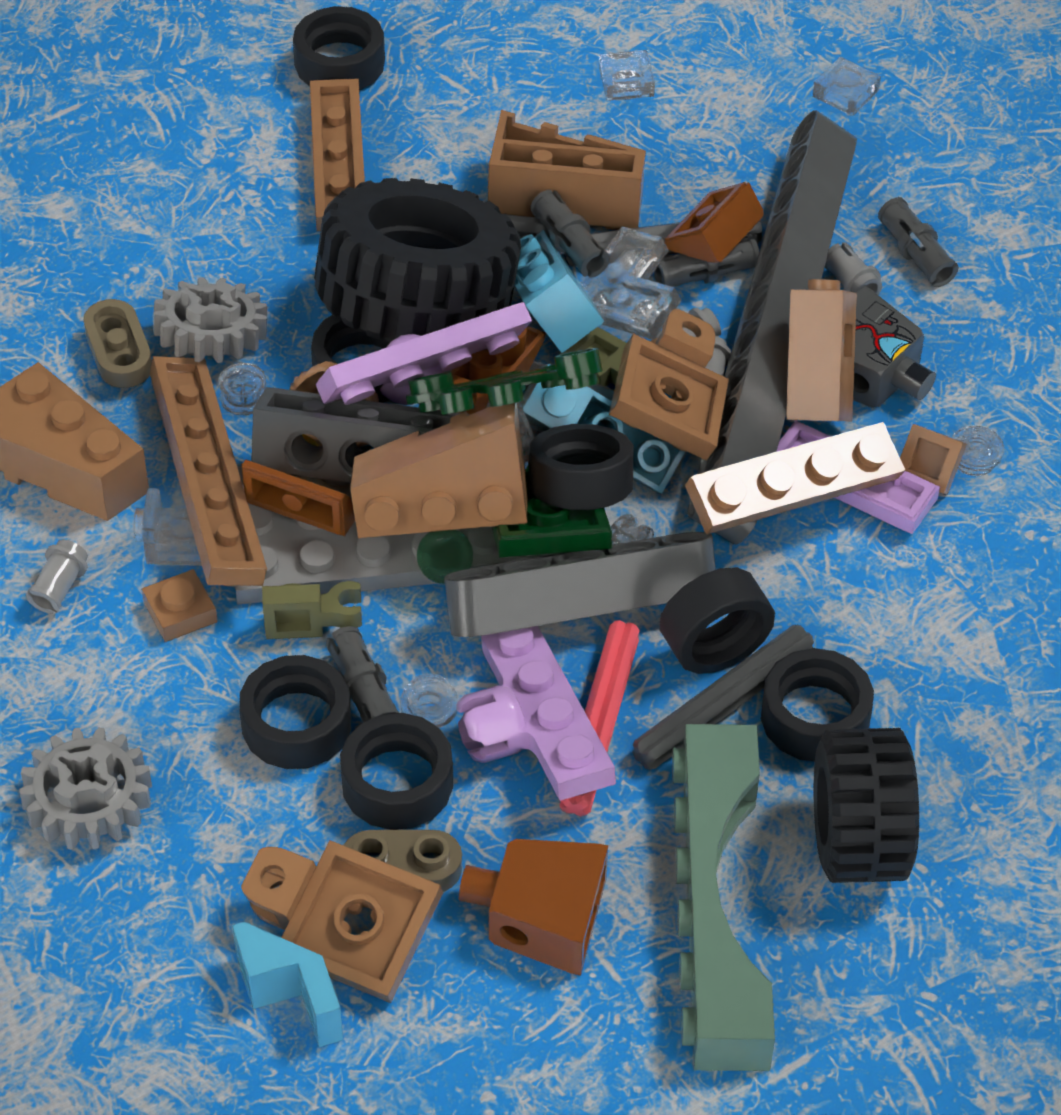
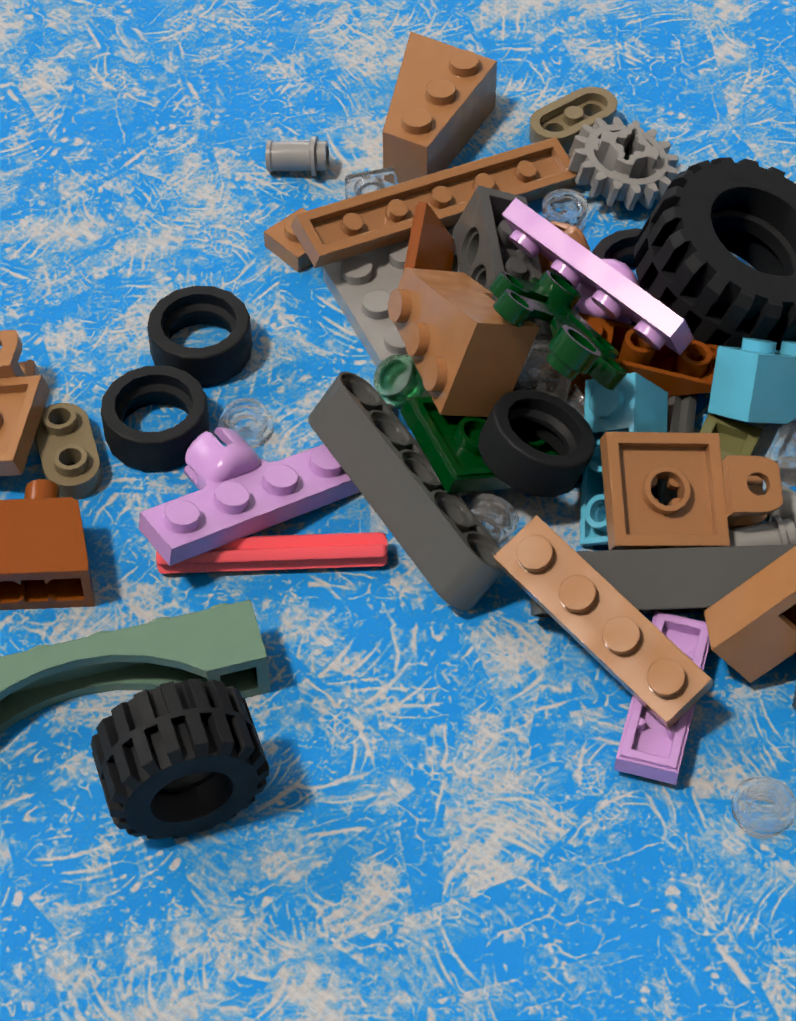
camera: 75 degrees right, 0 degrees up
light grey gear [19,727,152,850] -> none
olive plate [262,581,362,639] -> none
dark grey pin [326,626,399,722] -> none
dark grey axle [632,625,814,770] -> none
black tyre [659,567,775,674] -> none
black tyre [760,648,874,762] -> none
medium nougat plate [900,424,967,495] -> none

